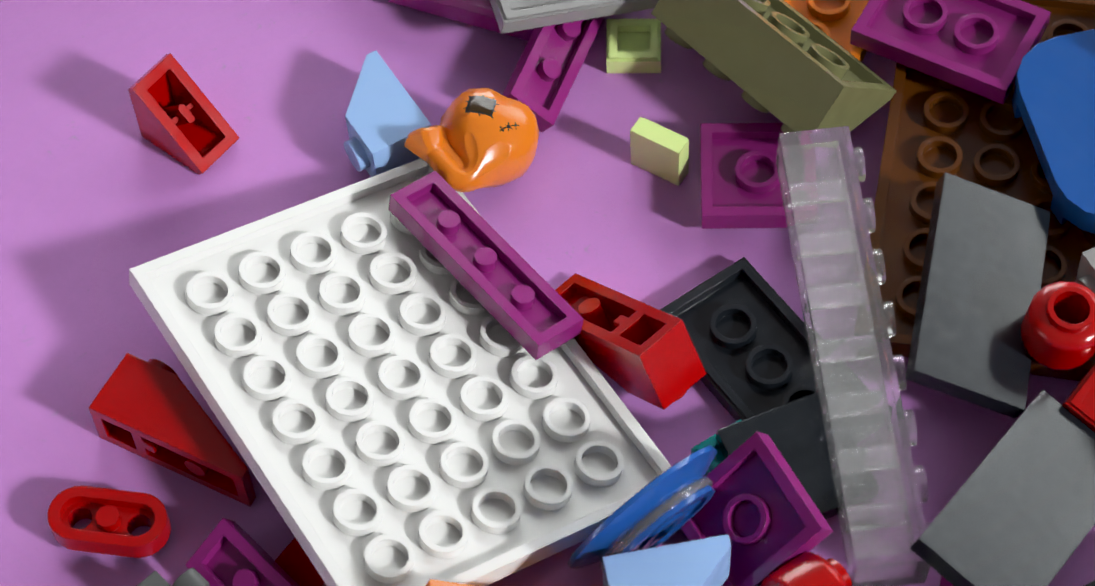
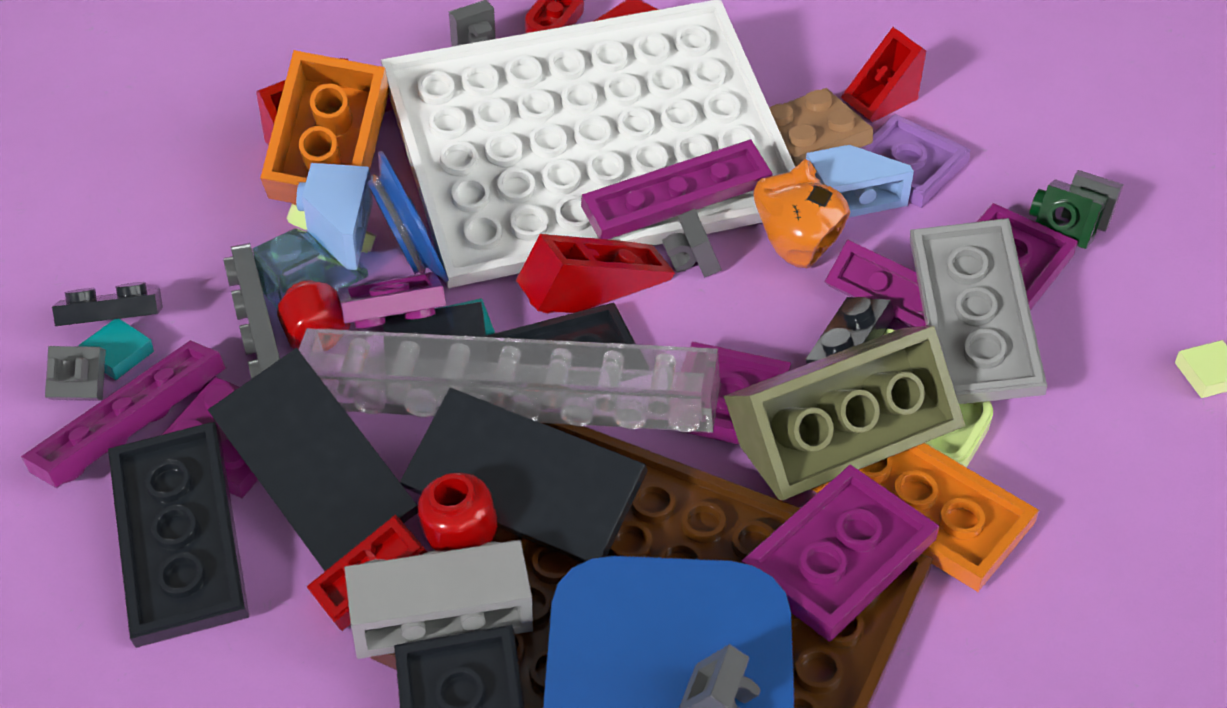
camera: 100 degrees right, 10 degrees down
tile [630,117,689,186] -> none
none -> dark grey tile [662,209,722,278]
none -> medium nougat plate [769,88,873,167]
none -> black plate [805,297,895,364]
none -> medium lavender tile [861,114,971,208]

